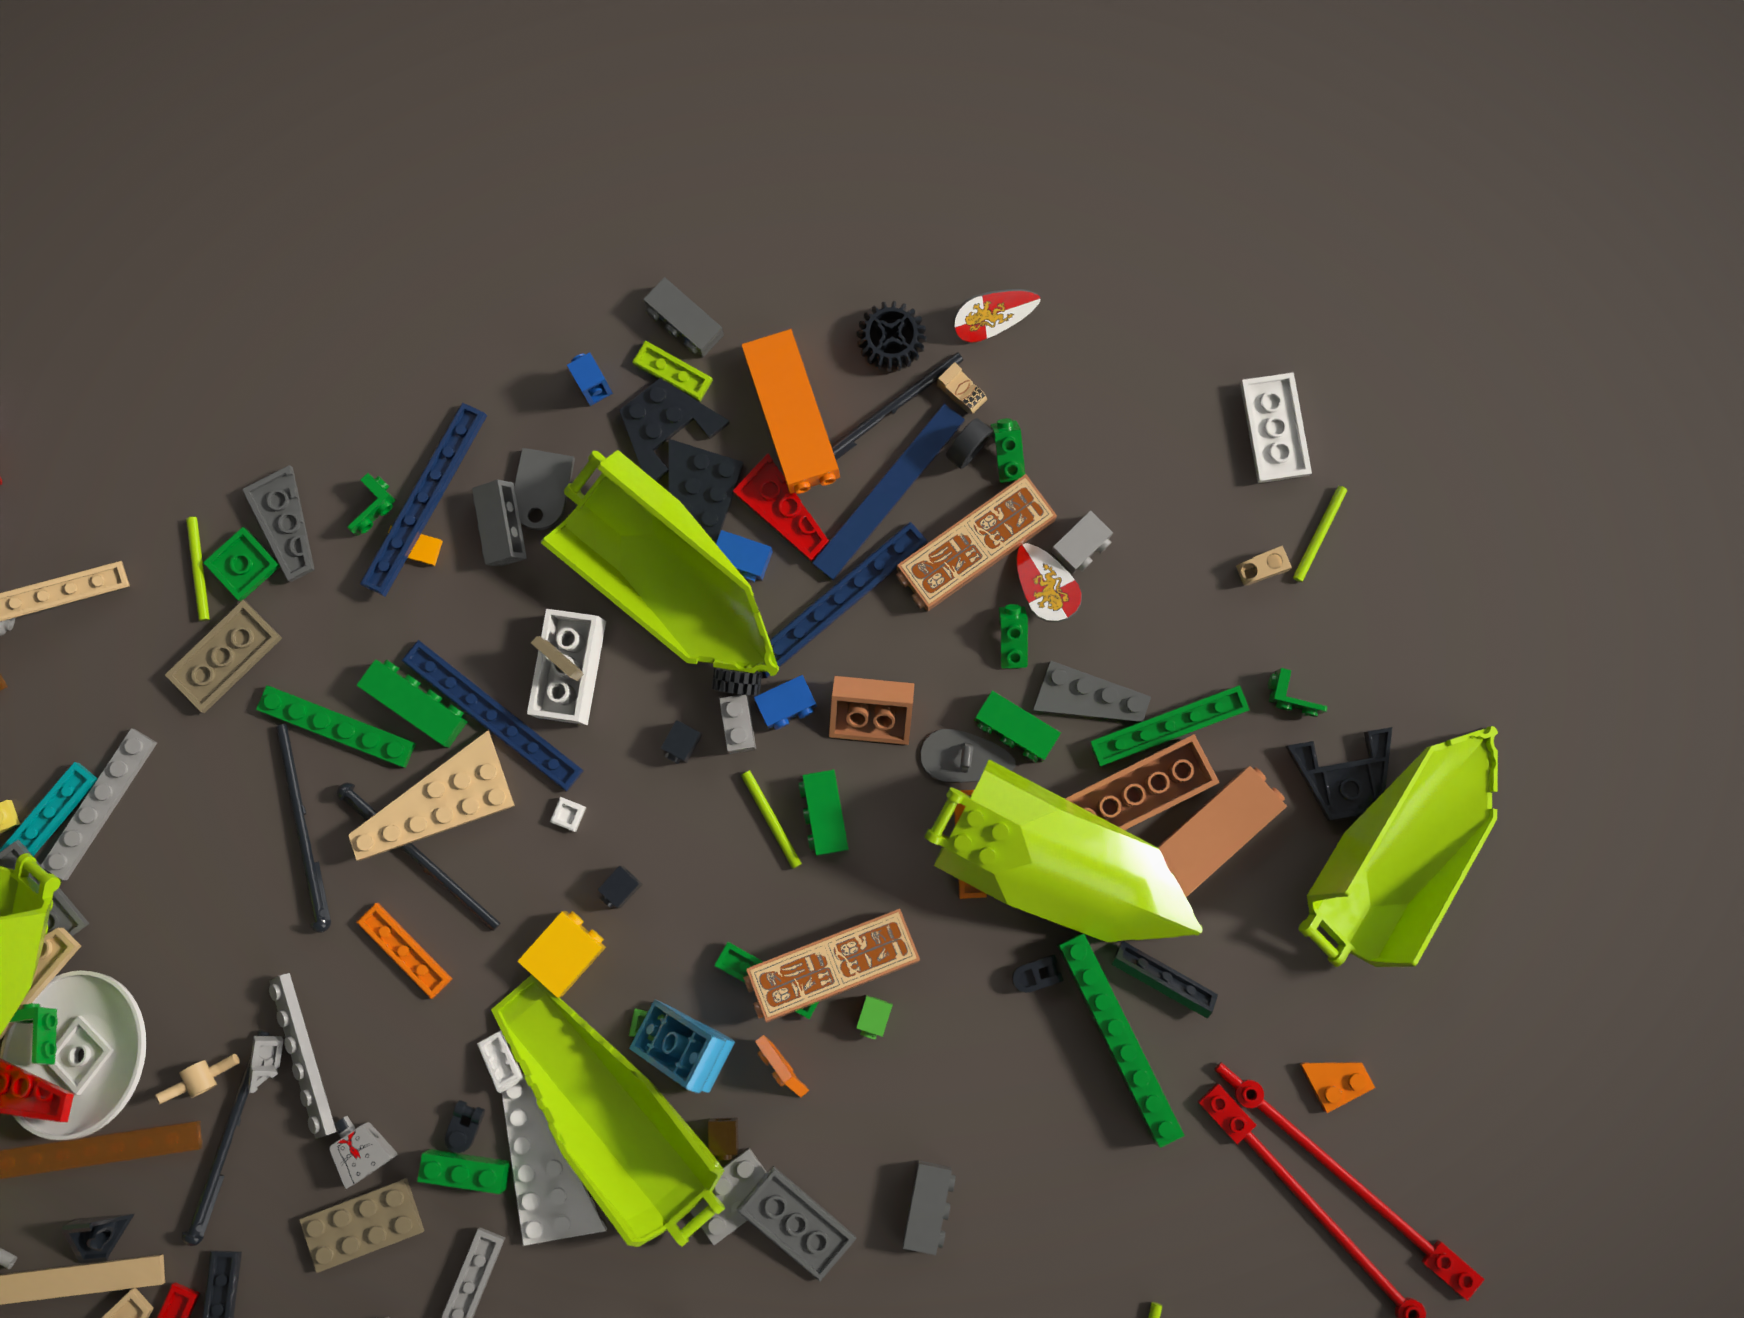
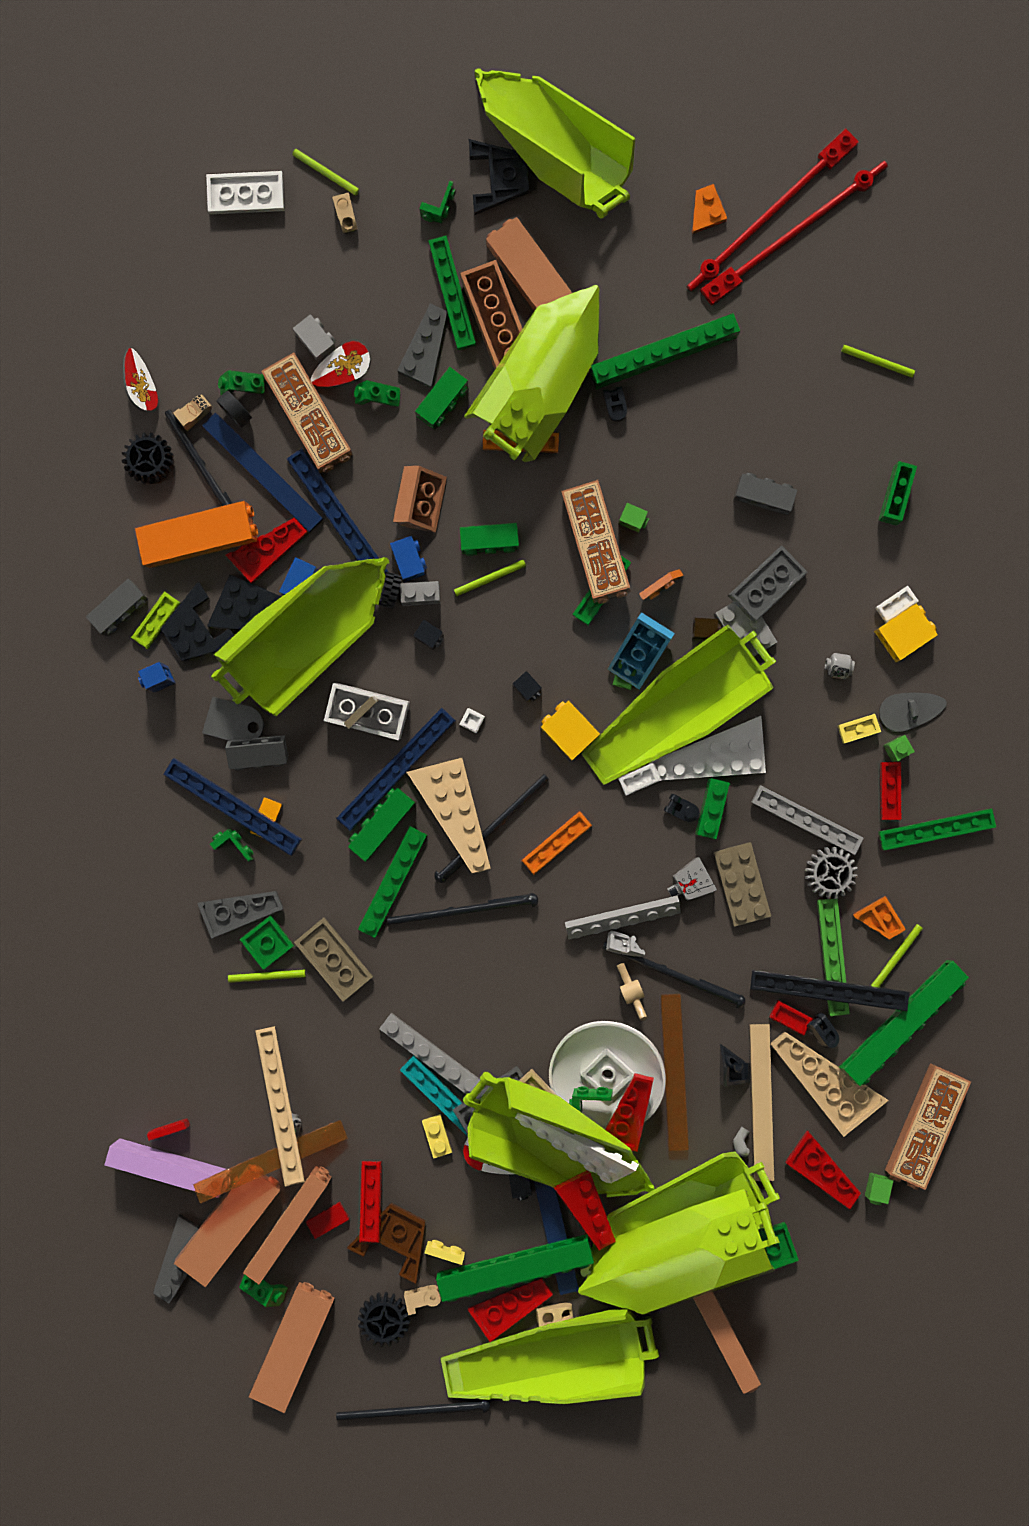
camera: 85 degrees left, 5 degrees up
dark grey shield [921,729,1016,783] -> none
black plate [1111,941,1218,1019] -> none

